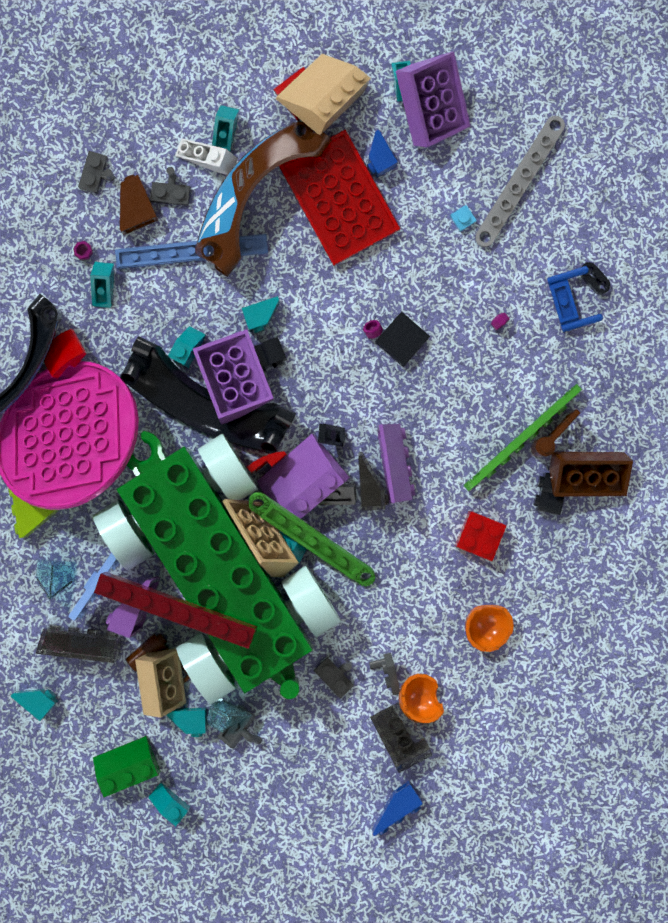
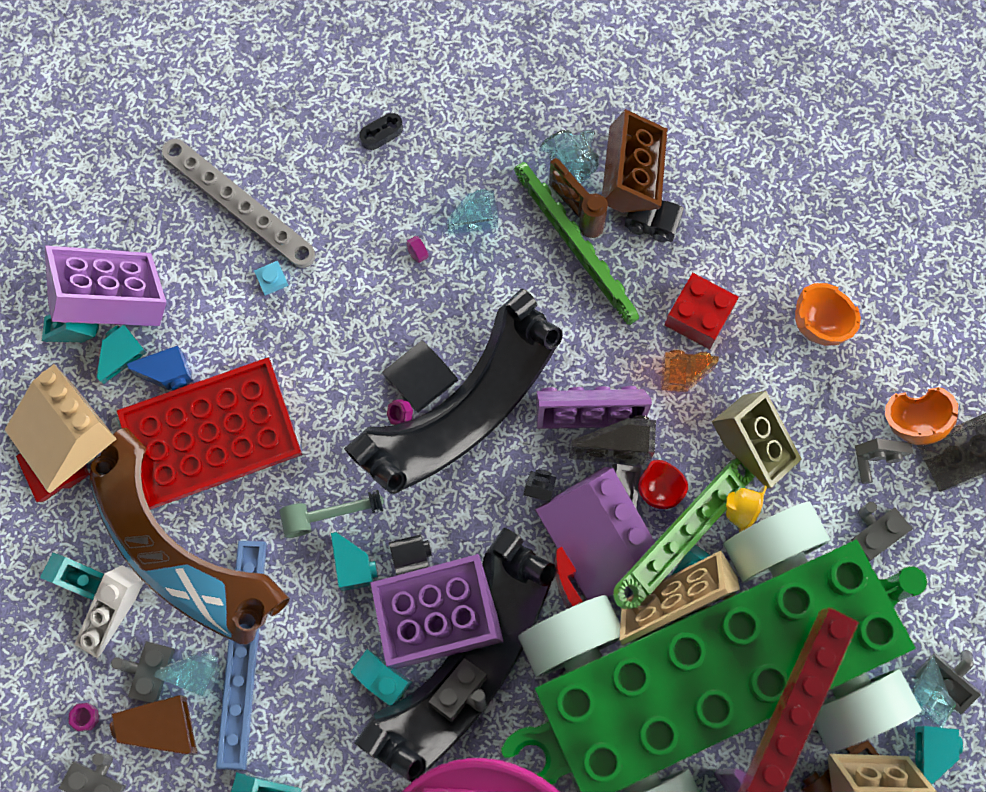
camera: 80 degrees left, 15 degrees down
blue plate [547,266,603,332] -> none
none -> magenta tile [69,703,99,732]
none -> teal slope [97,325,147,384]
none -> clear light blue slope [153,652,222,699]
none -> sand green piece [279,490,384,538]
none -> black panel [344,288,563,494]
none -> dark grey plate [429,658,487,722]
none -> clear light blue slope [447,189,498,235]
none -> clear light blue helmet [539,130,599,183]
none -> red helmet [638,460,688,509]
none -> clear orange slope [661,350,719,392]
none -> olive slope [712,391,802,488]
none -> yellow piece [726,485,767,533]

